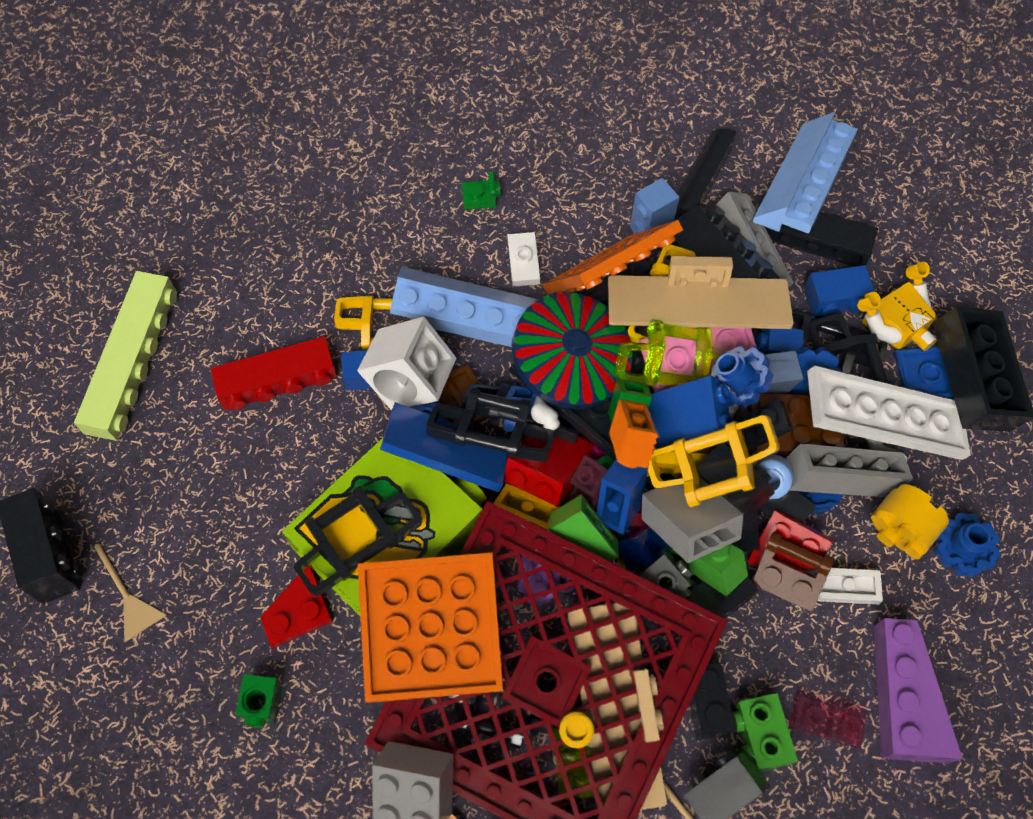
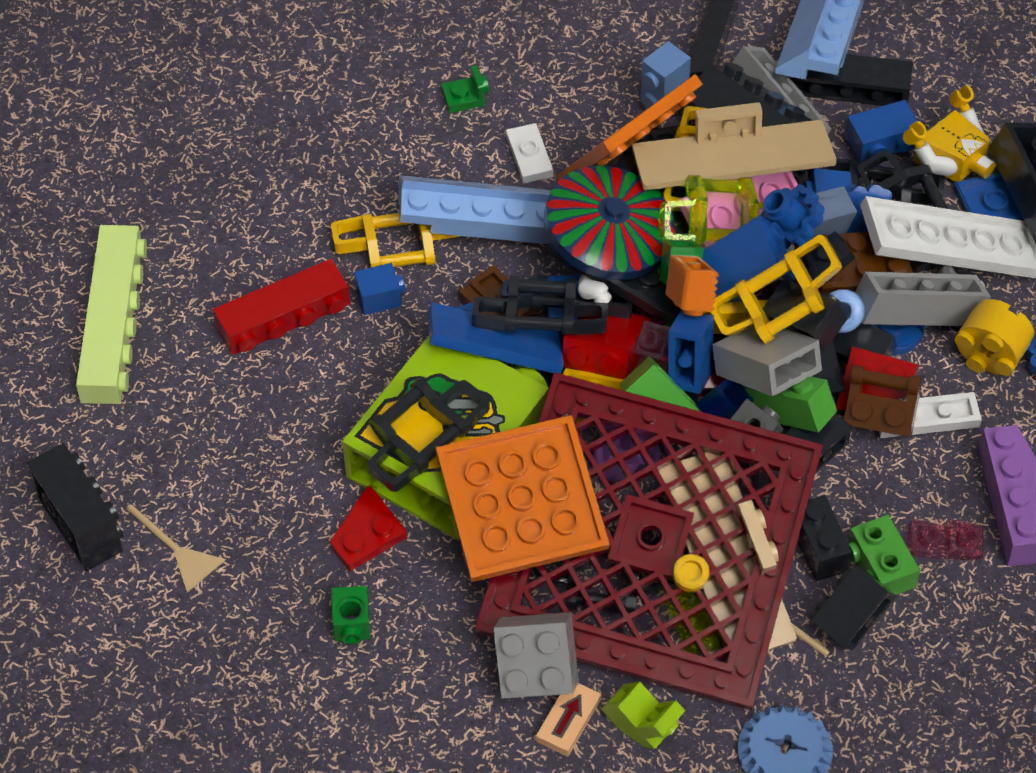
camera: 10 degrees left, 10 degrees down
white brick [357,316,456,410] -> none

